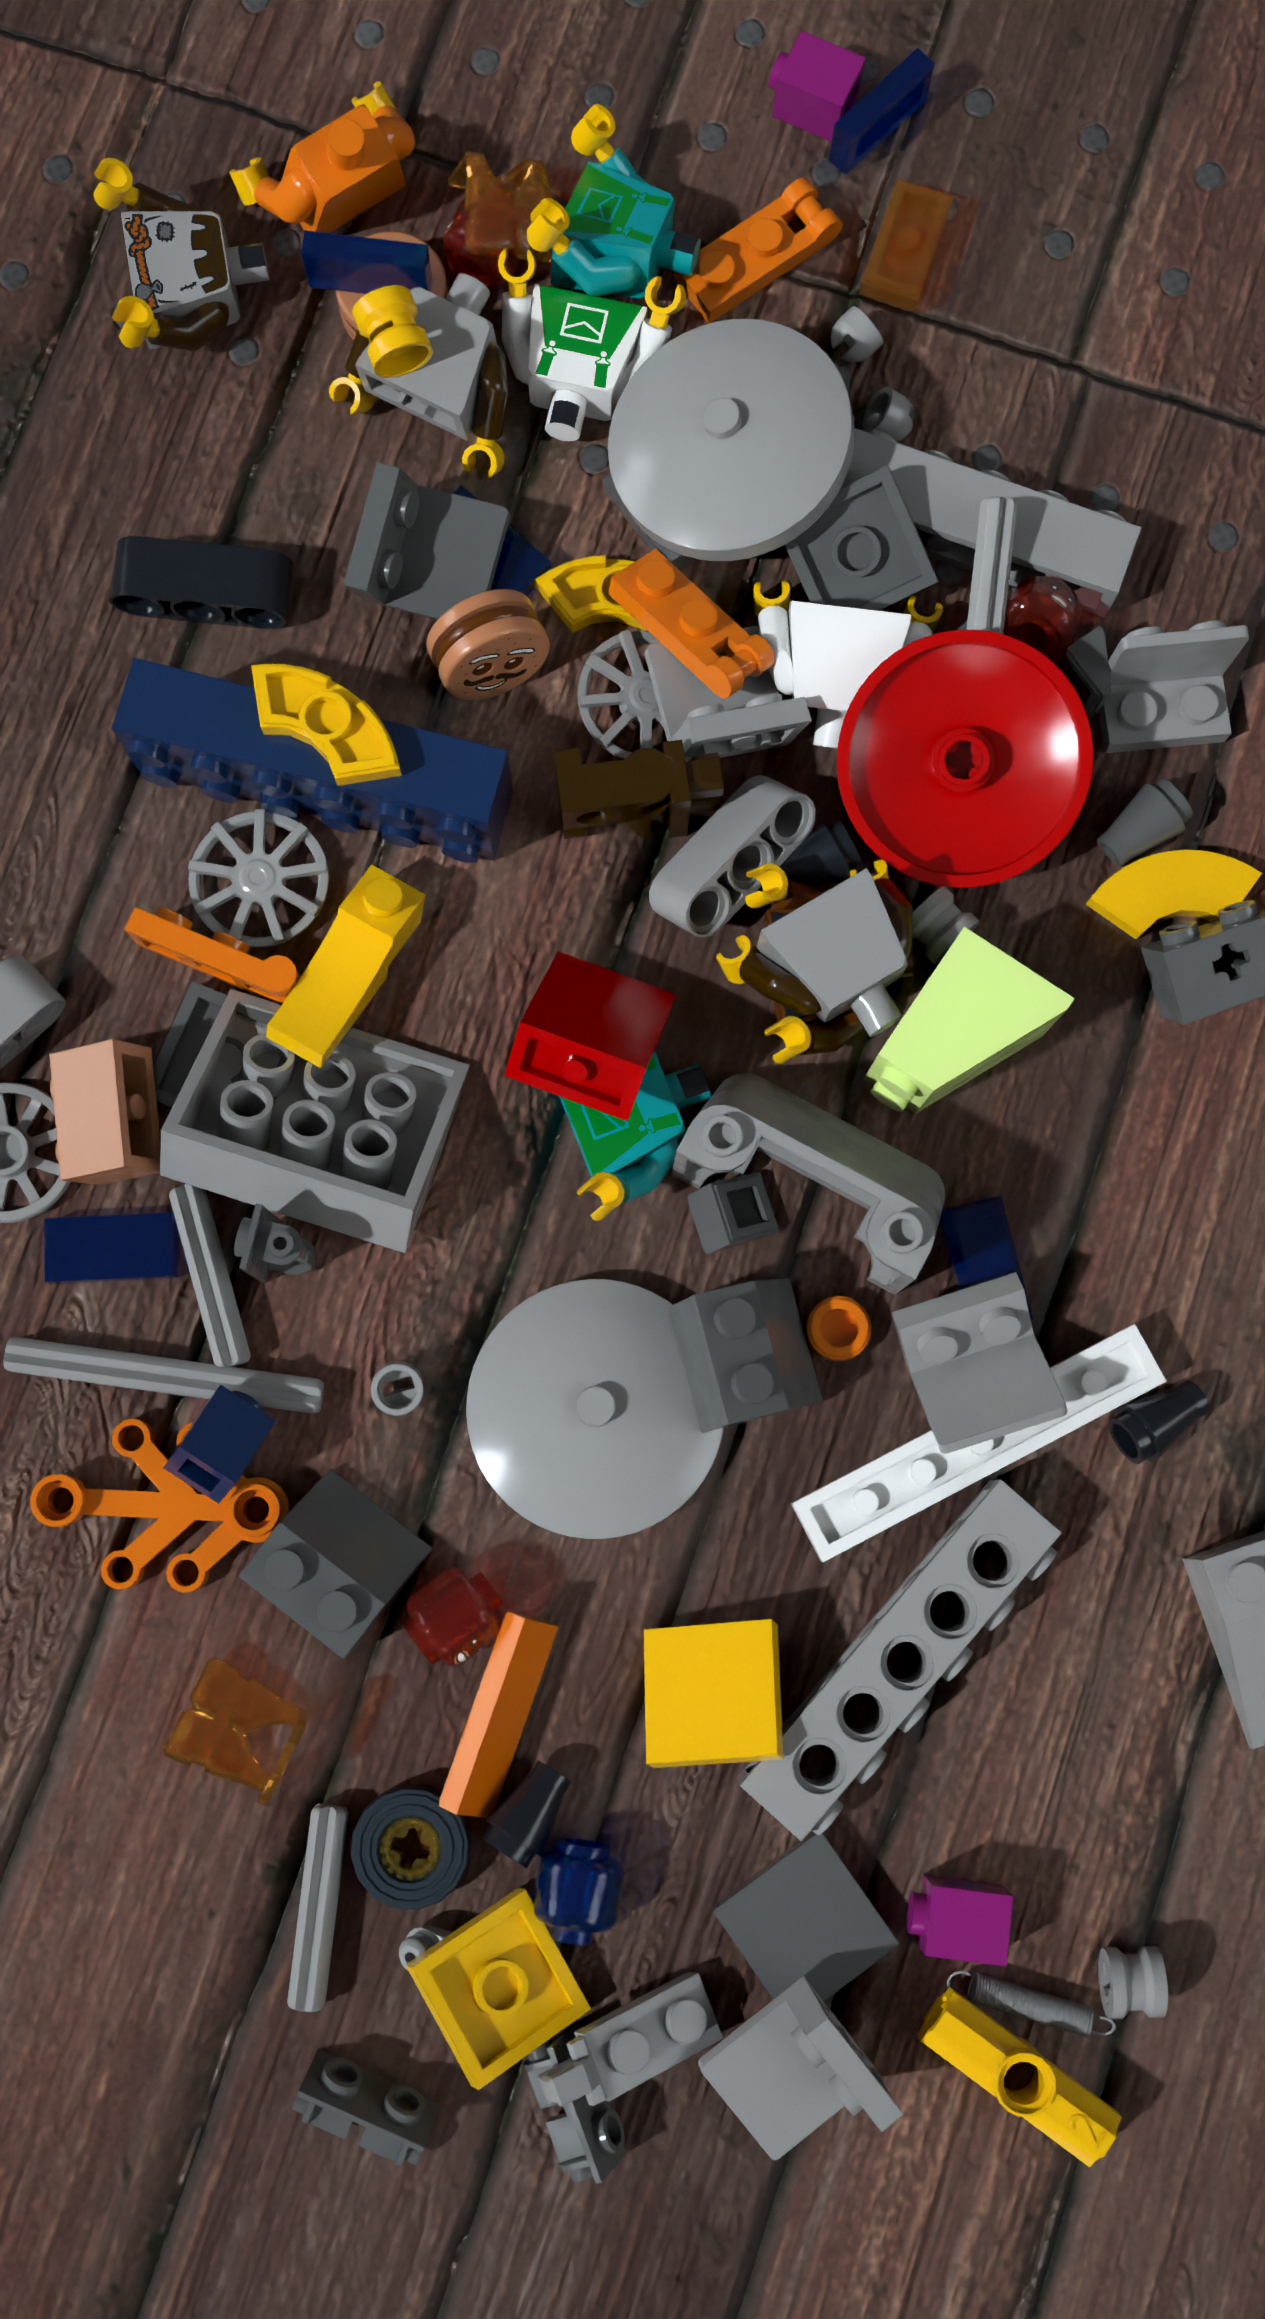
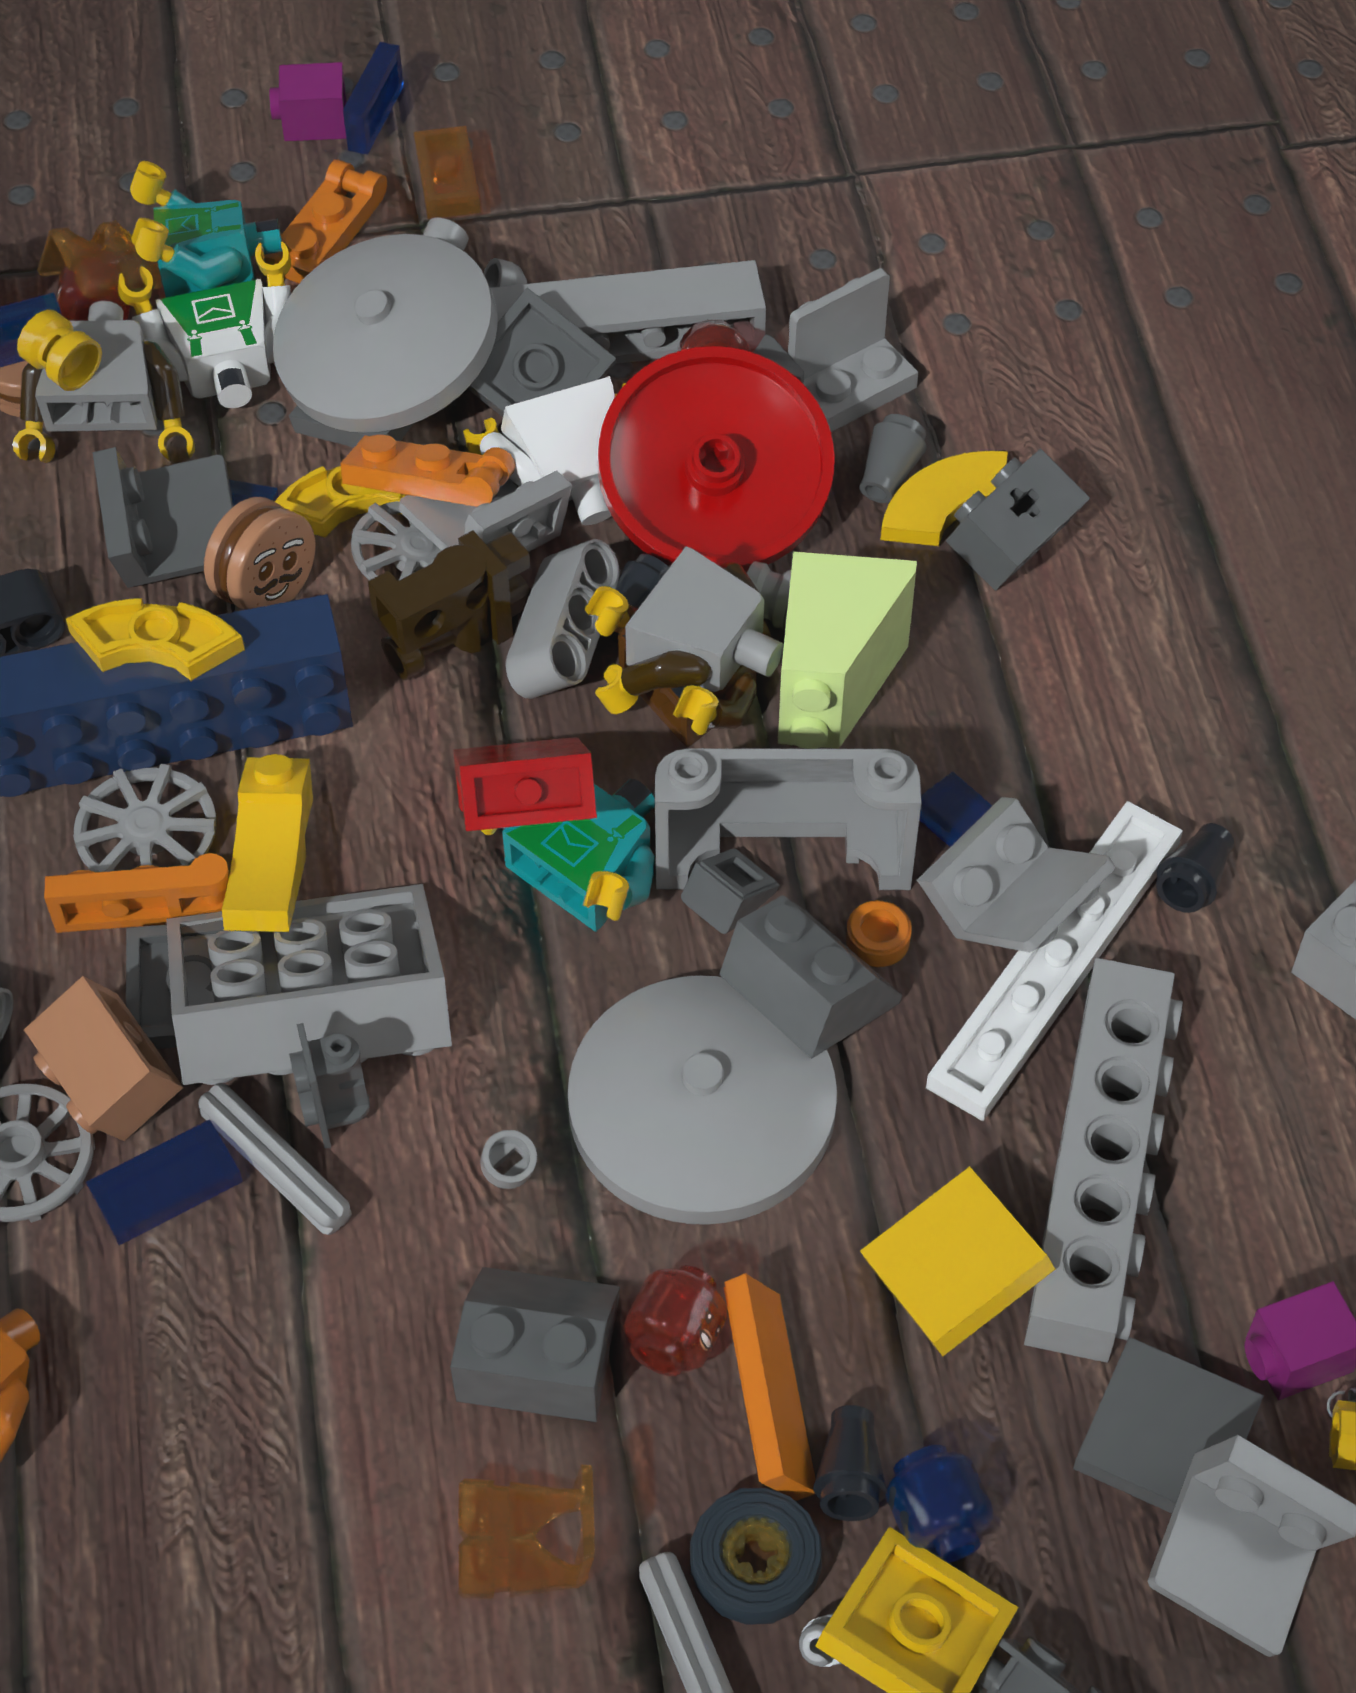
camera: 25 degrees left, 25 degrees down
light grey axle [3,1337,324,1414] -> none
orange plant [30,1418,290,1593] -> none
dark blue brick [163,1384,276,1504] -> none
light grey hinge [537,1972,723,2106] -> none
light grey axle [966,496,1018,634] -> none

